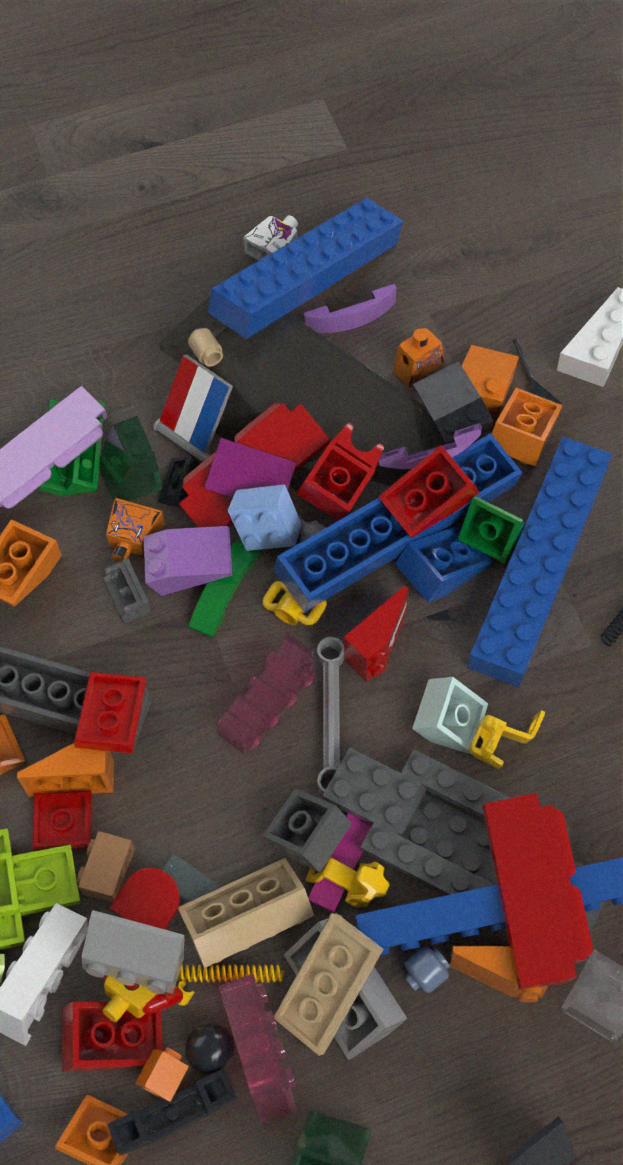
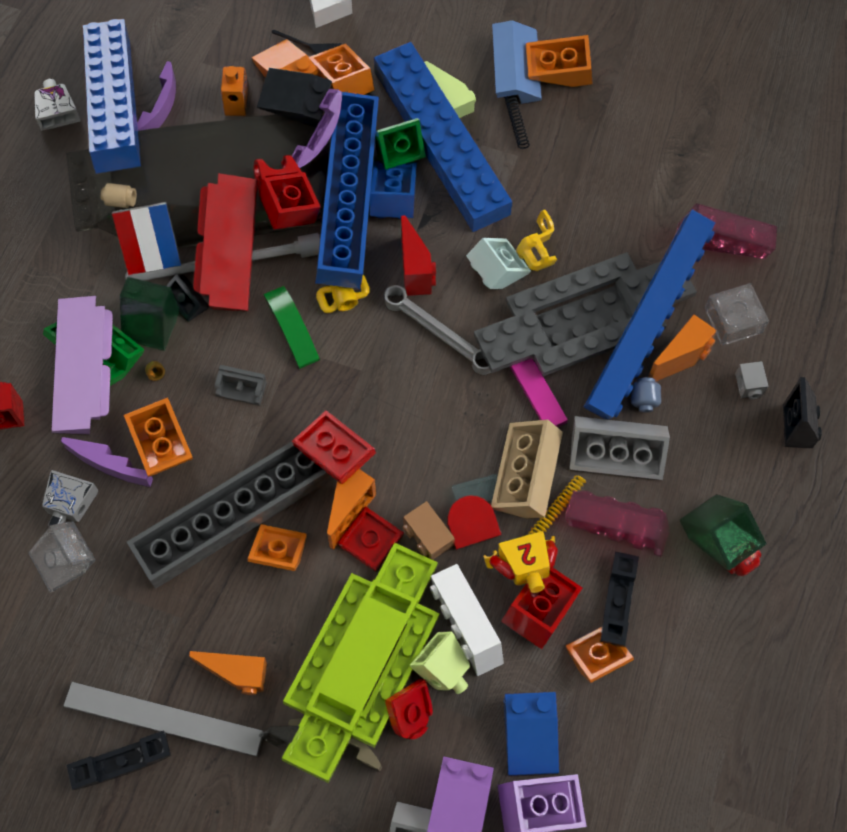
camera: 55 degrees left, 5 degrees up
light grey slope [81,910,184,994] -> none
orange torso [106,498,165,562] -> none
orange brick [135,1047,189,1102] -> none
medium lavender slope [144,526,232,596] -> none
black hair [185,1023,234,1073] -> none
magenta tile [205,438,296,498] -> none
clear pink wedge [217,632,315,755] -> none
light blue brick [228,484,302,551] -> none
dark grey brick [263,788,352,873] -> none
tan tile [273,913,384,1056] -> none
yellow piece [306,856,389,908] -> none
red slope [379,445,480,538] -> none
red slope [482,793,593,989] -> none
none -> pearl gold hinge [145,361,165,381]
none -> yellowish green slope [424,61,476,118]
none -> light grey brick [735,361,769,399]

